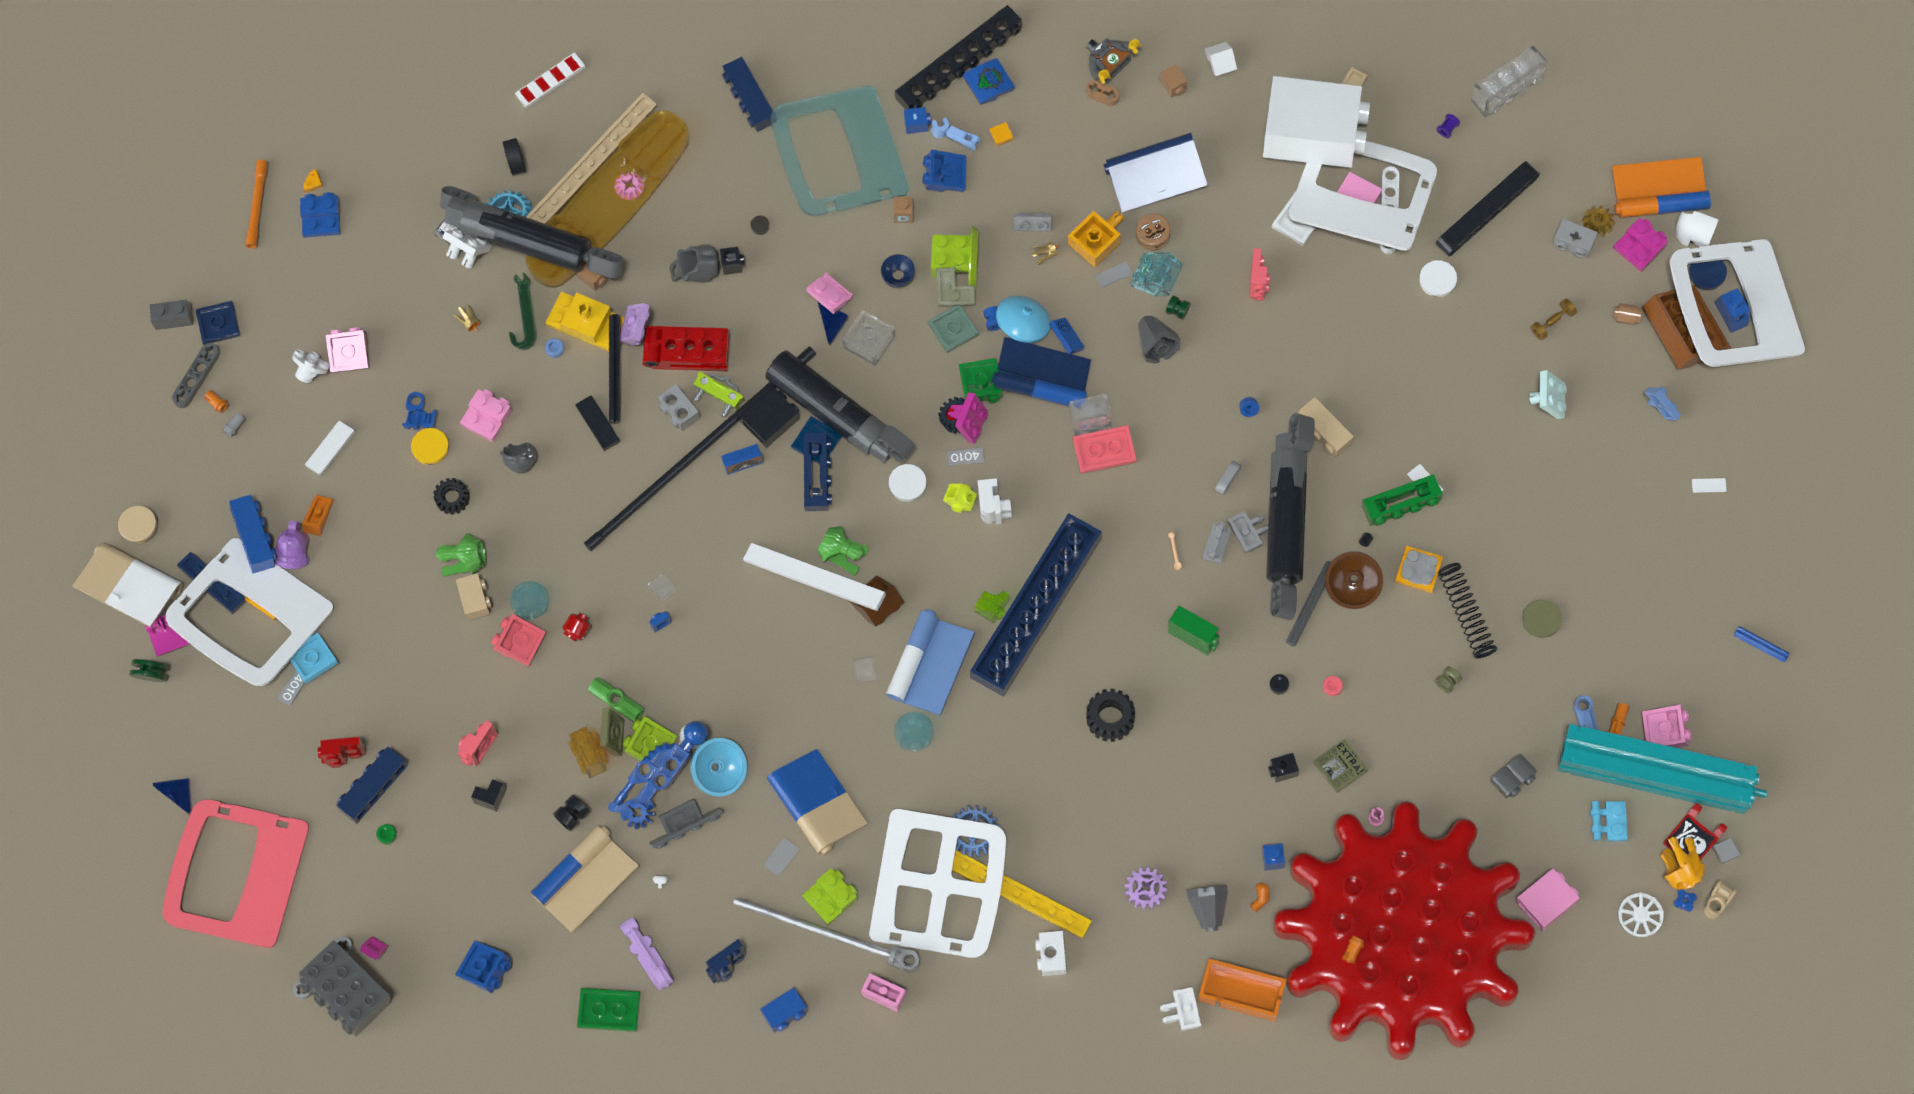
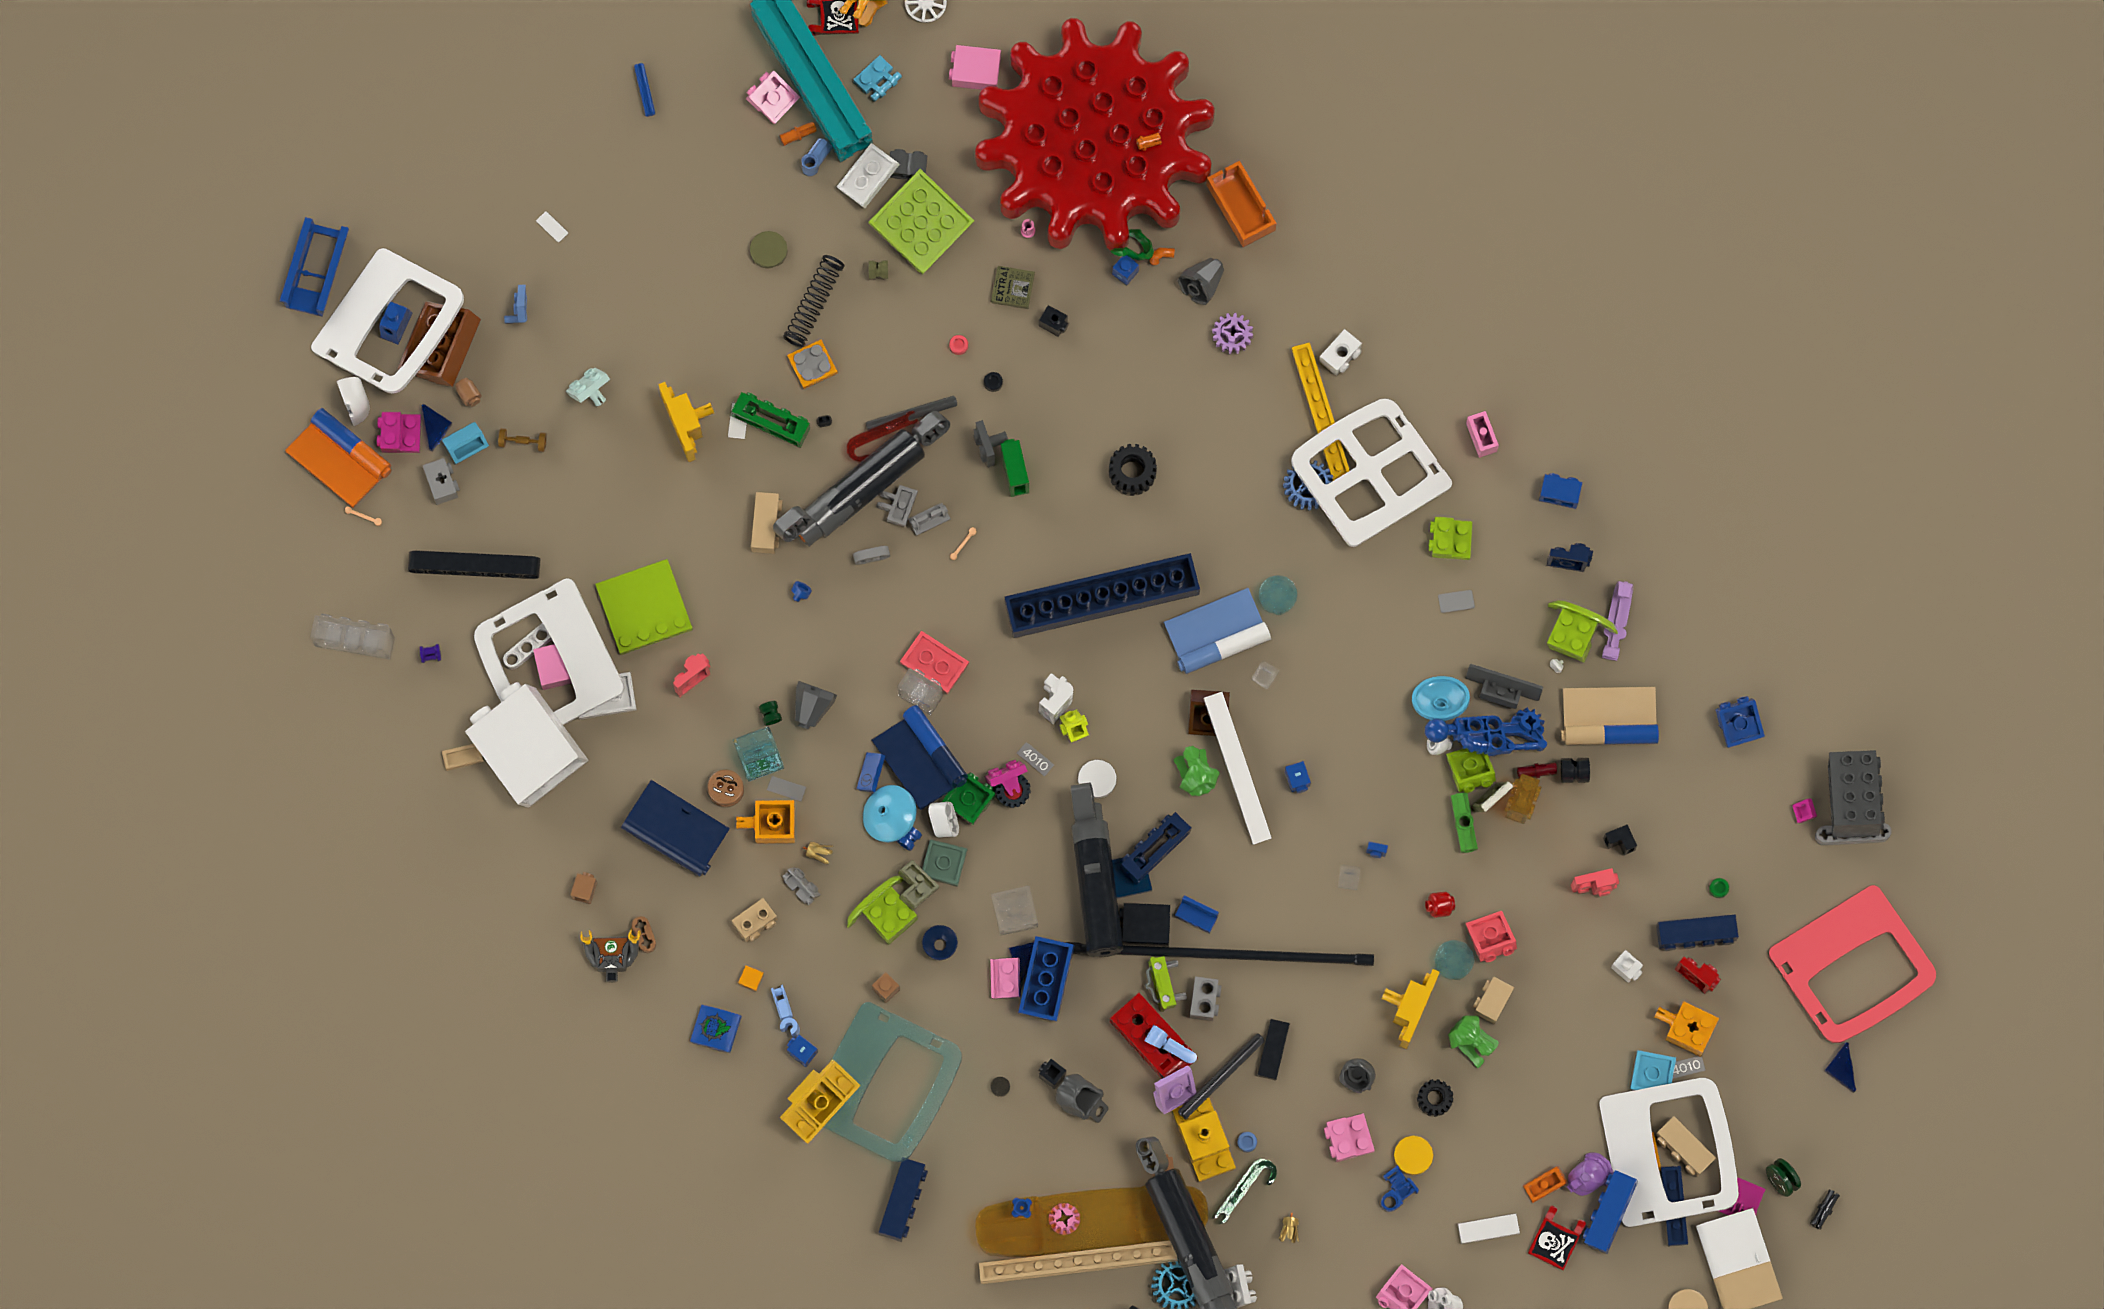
camera: 140 degrees left, 5 degrees up
green tile [577,988,641,1032] -> none
flat silver piece [733,897,921,973] -> none
door [767,749,868,856] -> none
black brick [895,5,1022,109] -> none
blue plate [922,149,966,192] -> none
clear neon green brick [974,590,1010,623] -> none
white hinge [1160,987,1201,1031] -> none
white piece [1205,42,1237,76] -> none
reddish brown dish [1325,551,1383,609] -> none
white tile [1419,260,1457,297] -> none
clear yellow gear [1582,205,1615,237] -> none
dark blue tile [1688,255,1727,291] -> none
none -> blue piece [280,217,349,317]
none -> light nougat hinge [344,507,382,526]
none -> clear blue tile [422,404,452,452]
none -> medium azure brick [442,422,489,464]
none -> lime plate [595,559,693,655]
none -> yellow brick [658,382,715,462]
none -> tan brick [732,898,778,942]
none -> yellow brick [780,1059,861,1144]
none -> white tile [837,143,900,208]
none -> clear red piece [846,411,919,462]
none -> lime plate [868,169,974,275]
none -> white beam [929,802,959,837]
none -> dark grey plate [973,420,1008,468]
none -> blue plate [1012,1198,1032,1218]
none -> blue brick [1018,936,1075,1022]
none -> green helmet [1110,229,1154,260]
none -> light blue piece [1144,1025,1197,1063]
none -> blue brick [1285,761,1311,793]
none -> yellow brick [1382,969,1440,1049]
none -> dark red pin [1517,762,1557,779]
none -> flag [1528,1206,1586,1271]
none -> lime piece [1547,600,1618,662]
none -> white brick [1611,950,1643,983]
none -> light orange brick [1654,1001,1719,1057]
none -> tan brick [1655,1116,1716,1177]
none -> black pin [1810,1189,1840,1230]

